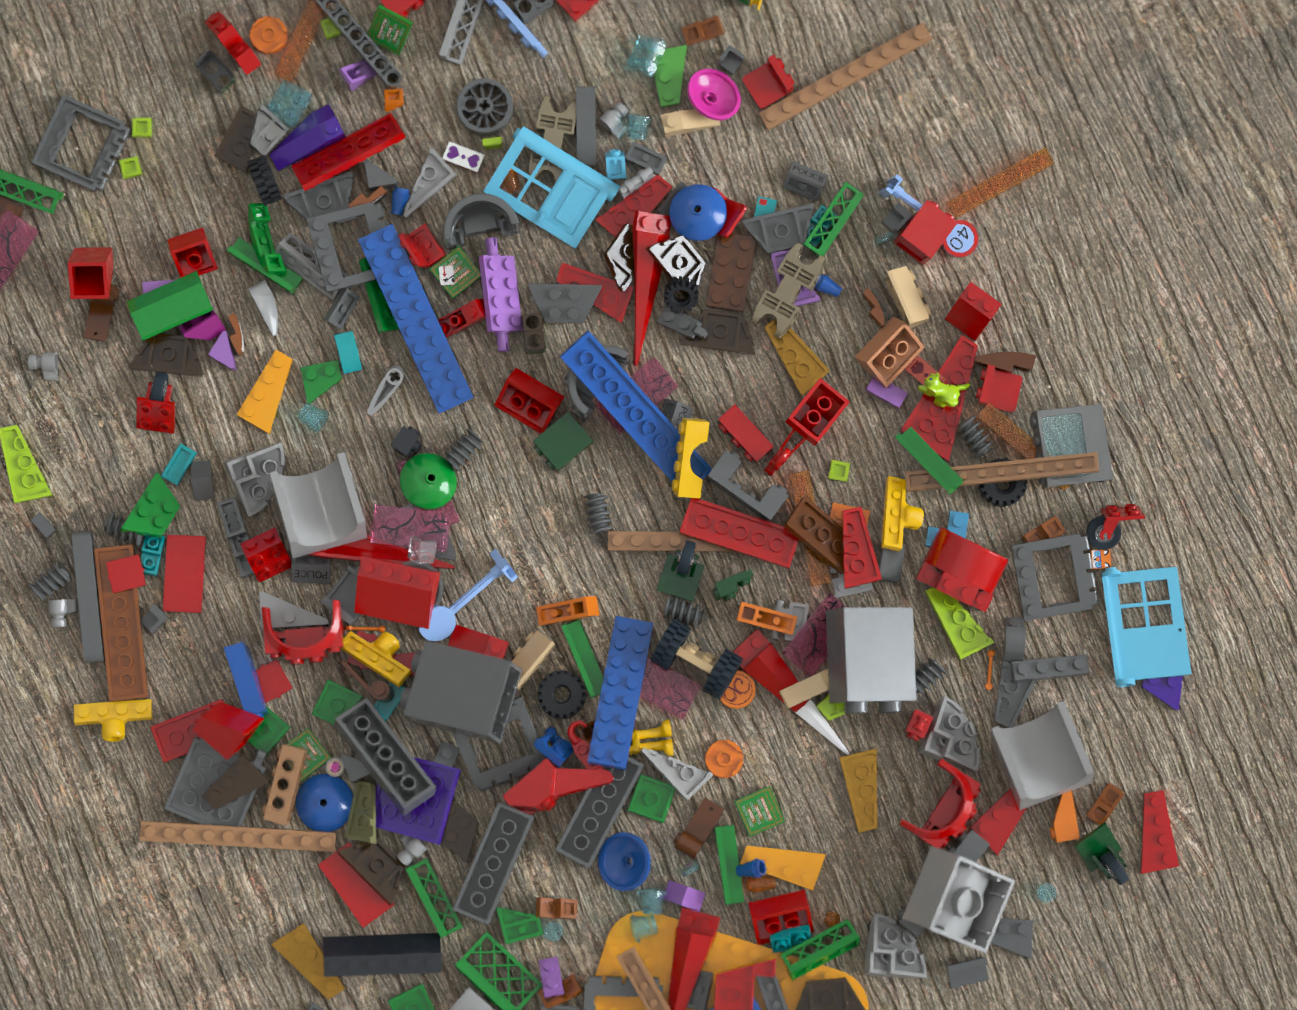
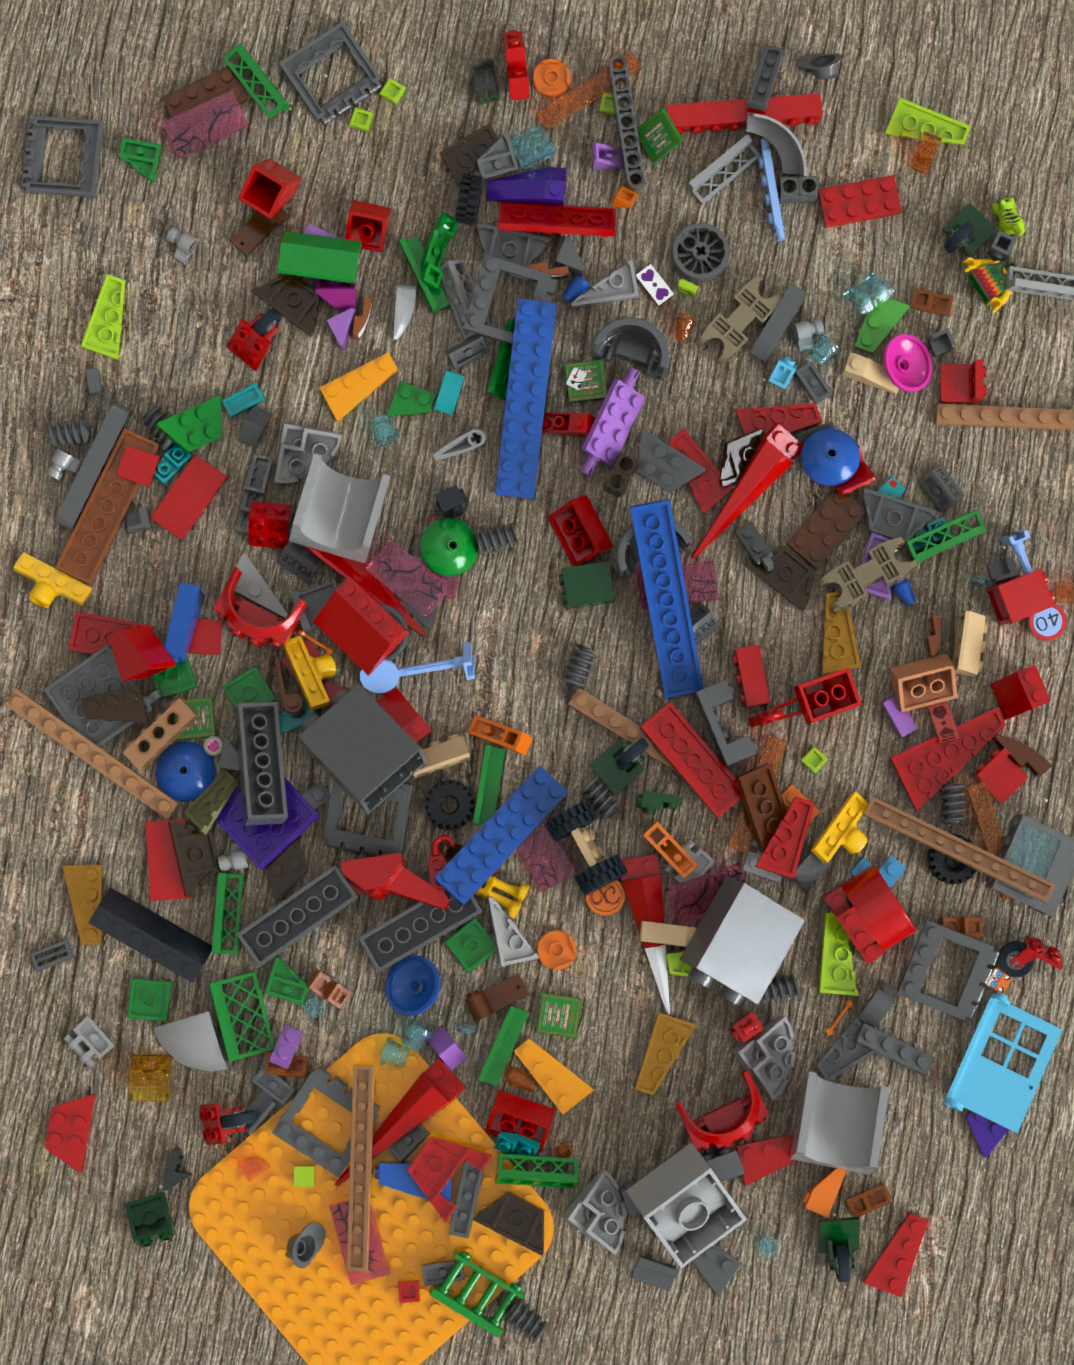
camera: 30 degrees right, 0 degrees up
red bracket [398,223,446,268] -> none
clear panel [408,536,437,564] -> none
medium azure door [483,126,621,249] -> none
blue plate [534,727,574,767] -> none
light grey plate [618,166,655,200] -> none
wing [646,235,705,298] -> none
black tyre [664,276,698,313] -> none
yellow arch [672,418,709,498] -> none
blue cone [736,858,766,878] -> none
green fence [895,427,964,494] -> none
lime animal [918,373,971,407] -> none

